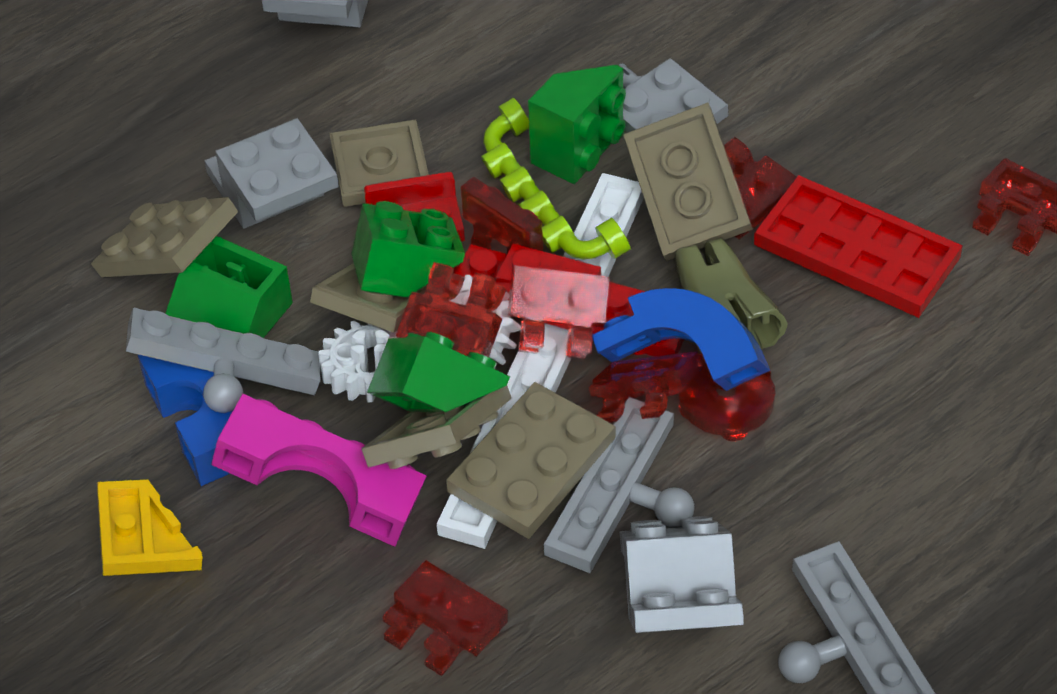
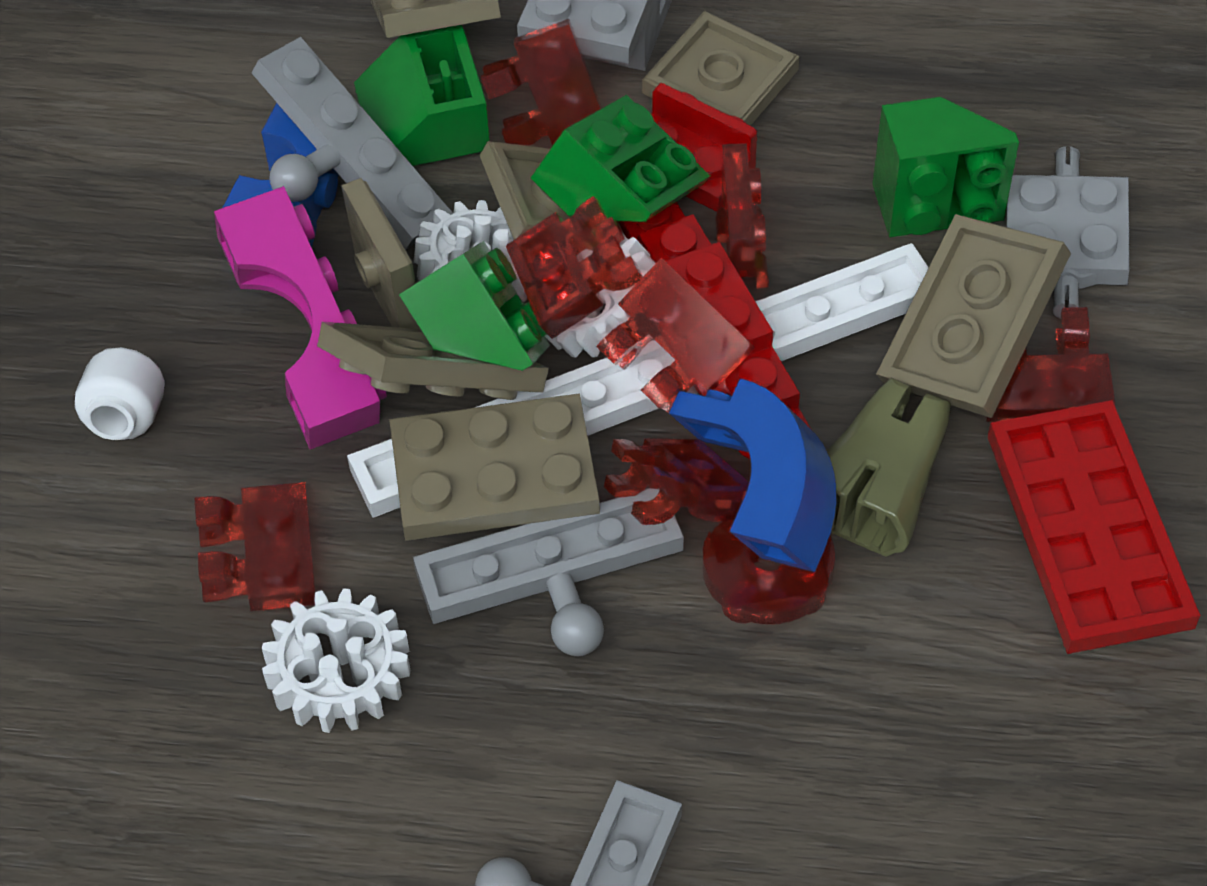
camera: 45 degrees right, 5 degrees up
yellow wing [97,479,202,576] -> none
lime bar [481,97,631,260] -> none
bracket [620,516,744,633] -> none
none -> white head [75,347,165,440]
none -> white gear [262,588,411,733]
none -> dark tan plate [342,178,420,329]
none -> clear red plate [481,19,602,146]

